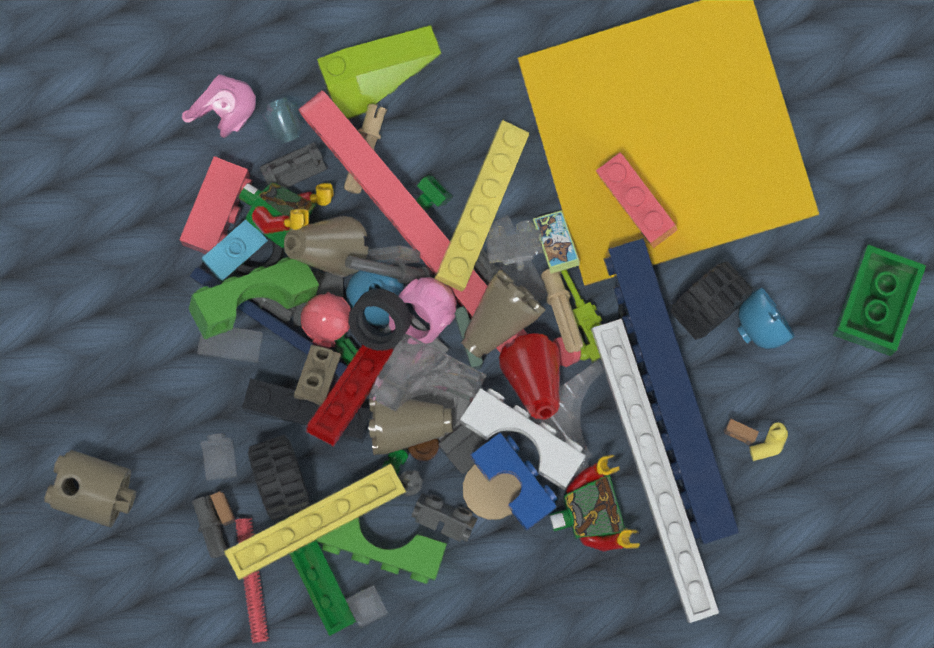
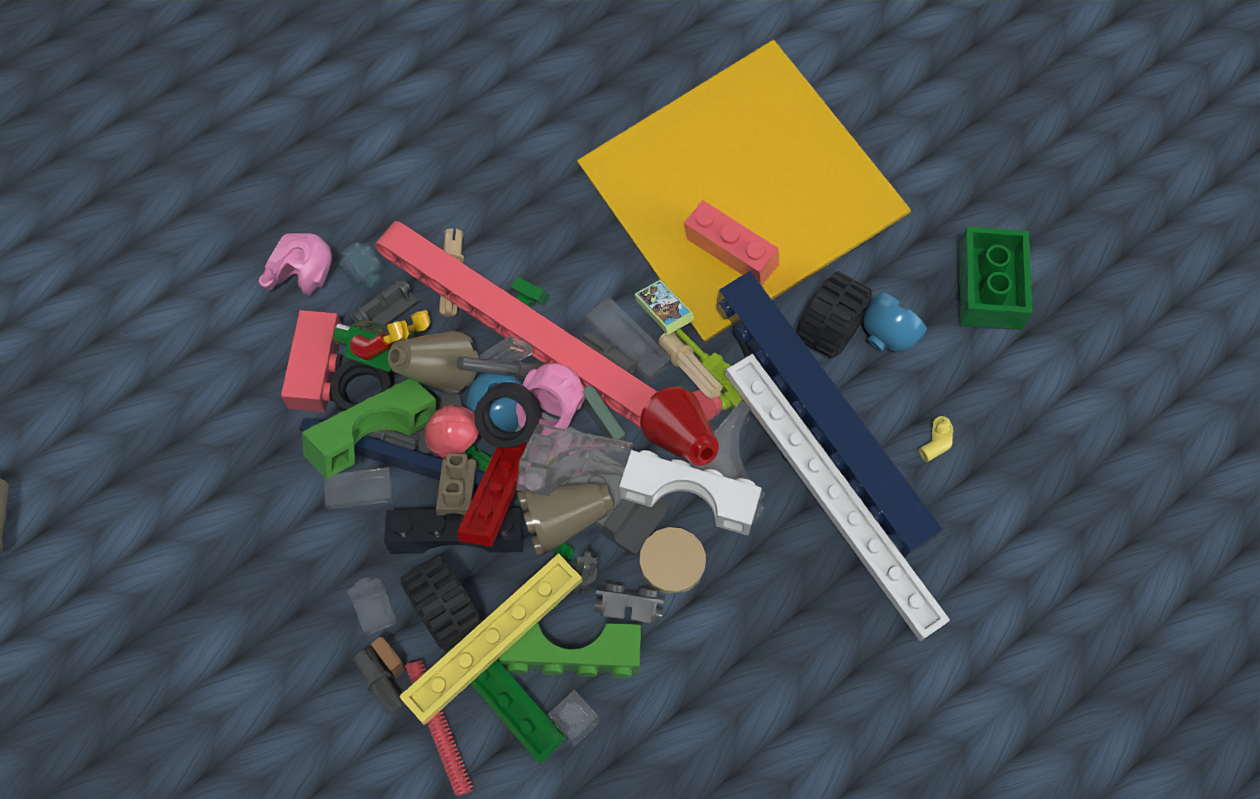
camera: 15 degrees left, 15 degrees down
dark tan cylinder [44,450,136,528] -> none
medium azure plate [201,219,268,282] -> none
lime wedge [317,25,441,119] -> none
reddish brown tile [408,439,439,462] -> none
light yellow plate [434,120,529,292] -> none
dark tan cone [461,269,546,358] -> none
blue arch [470,433,557,531] -> none
clear hips [487,220,543,271] -> none
torso [549,454,640,551] -> none
medium nougat tile [723,419,759,445] -> none

